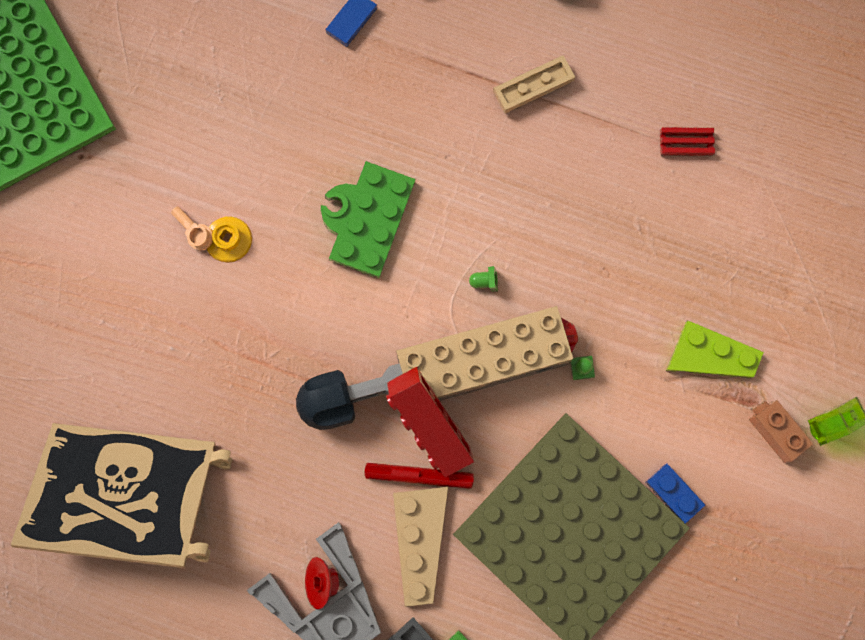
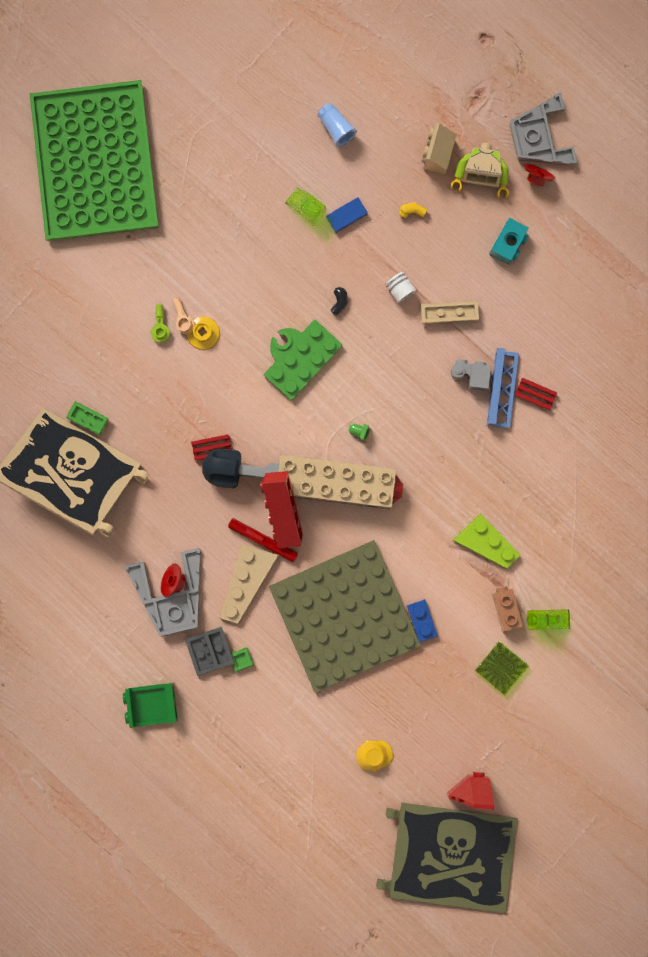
camera: 25 degrees right, 5 degrees up
bright green piece [570,356,595,380] -> none
none -> bright green plate [66,401,109,436]
none -> lime plate [151,304,170,343]
none -> red tile [191,434,232,461]
none -> clear neon green slope [285,188,326,226]
none -> black arm [330,287,348,316]
none -> white piece [385,271,416,303]
none -> light grey brick [451,359,491,391]
none -> clear neon green tile [474,641,529,696]
none -> medium blue fence [486,348,519,428]

